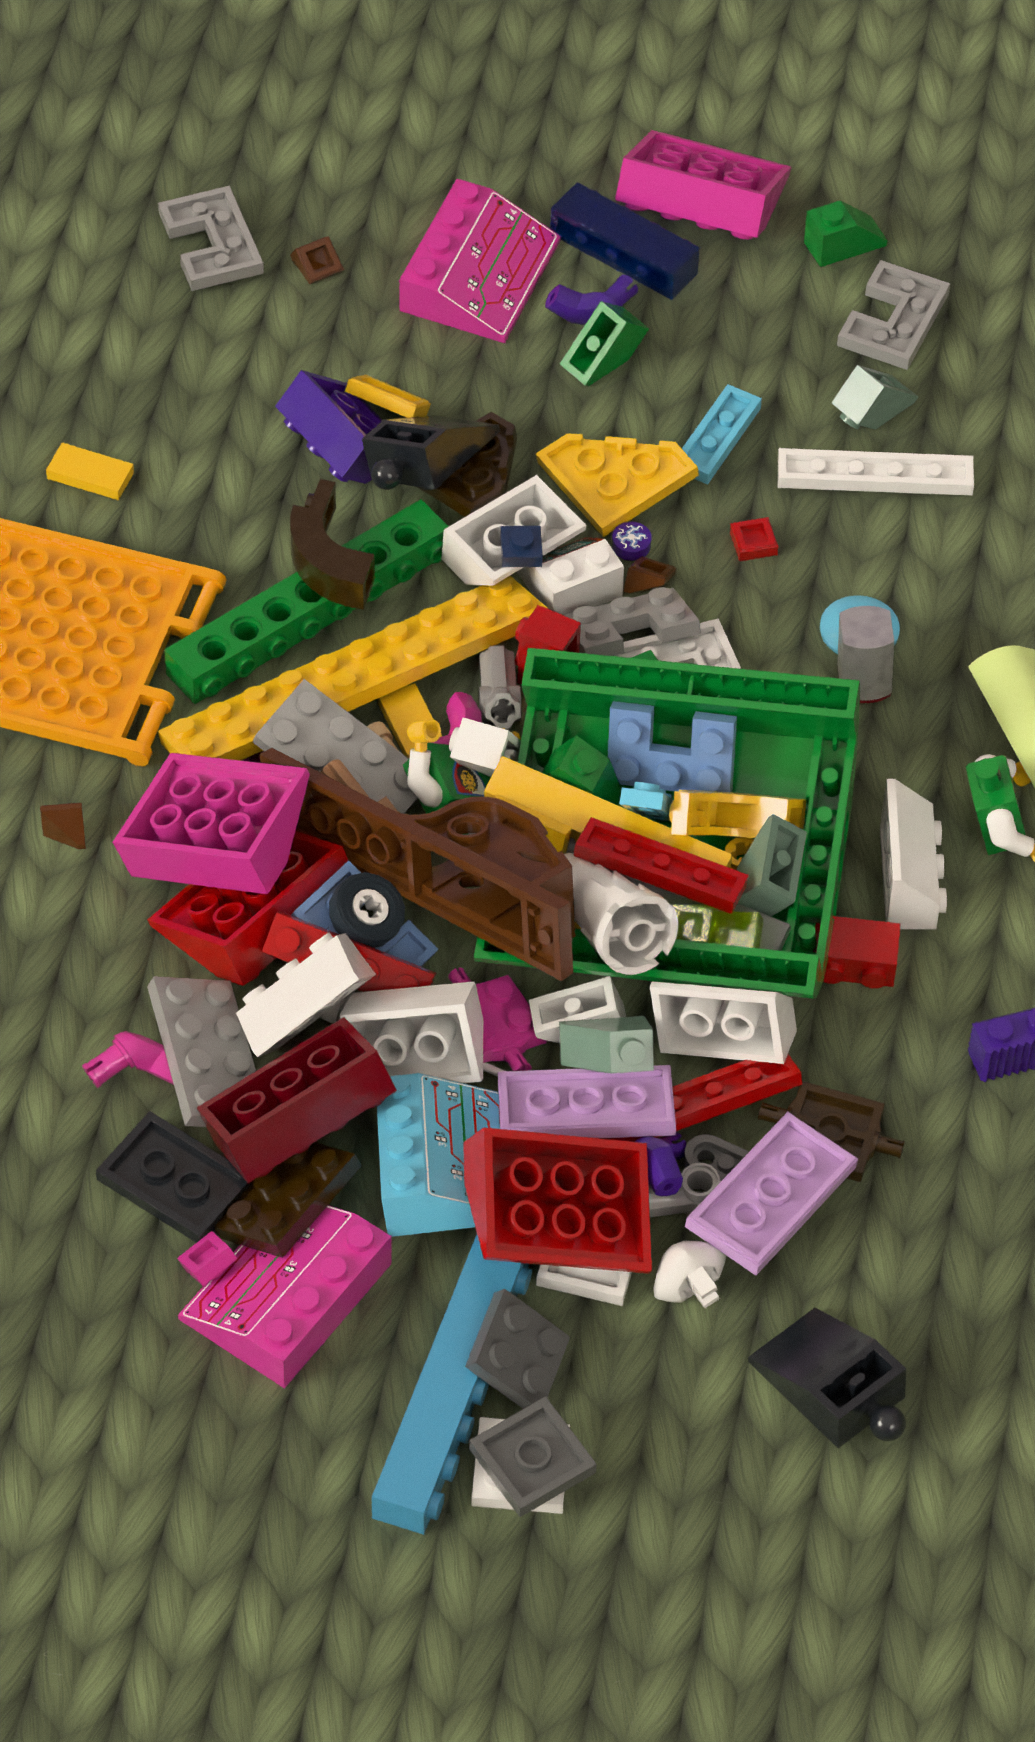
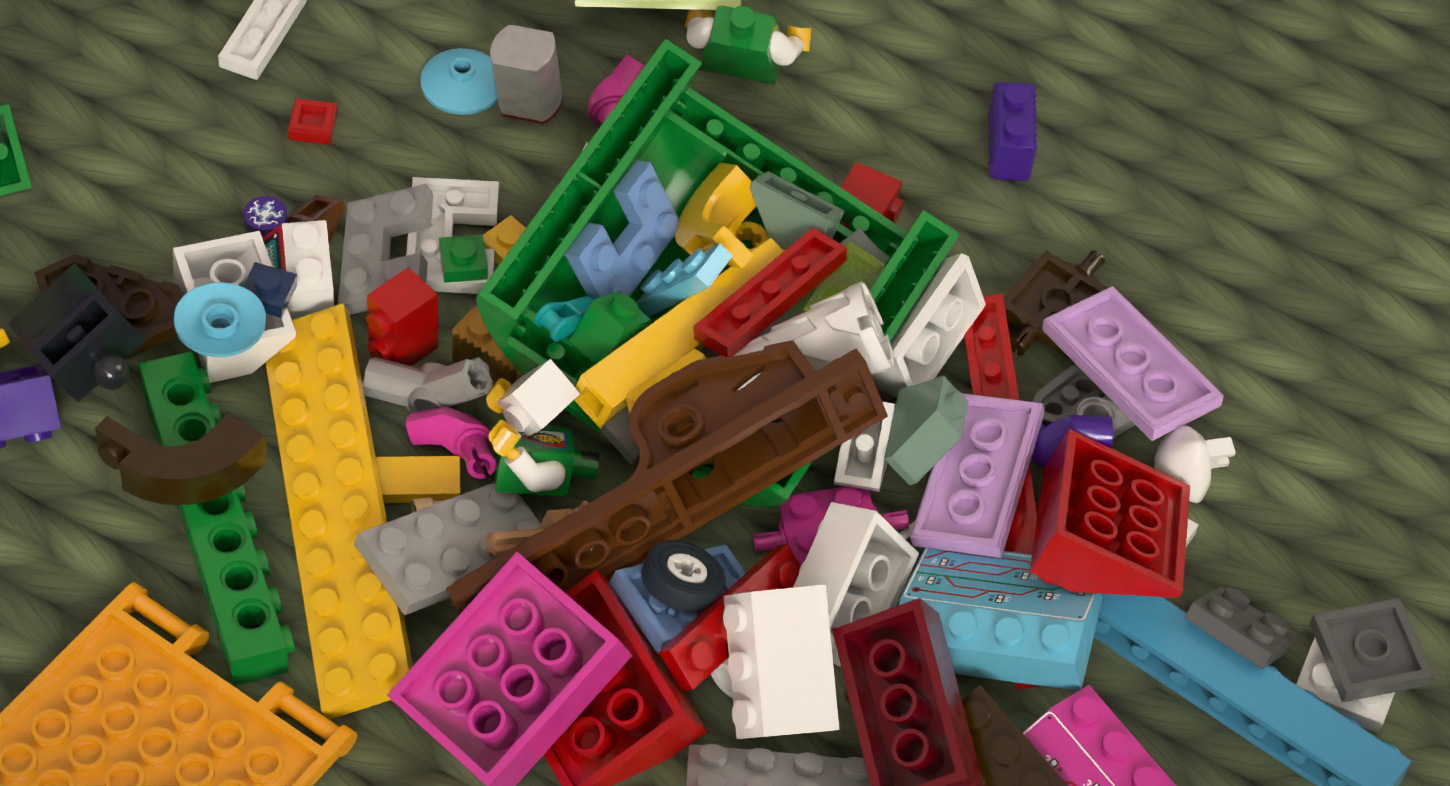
camera: 75 degrees left, 0 degrees up
yellow plate [536,433,699,537] -> none
medium azure plate [682,384,762,485] -> none
black slope [748,1308,906,1449] -> none
white slope [880,779,947,929] -> none
none -> medium azure dish [174,282,266,357]
none -> teal bar [533,295,594,342]
none -> dark pink arm [587,55,645,125]

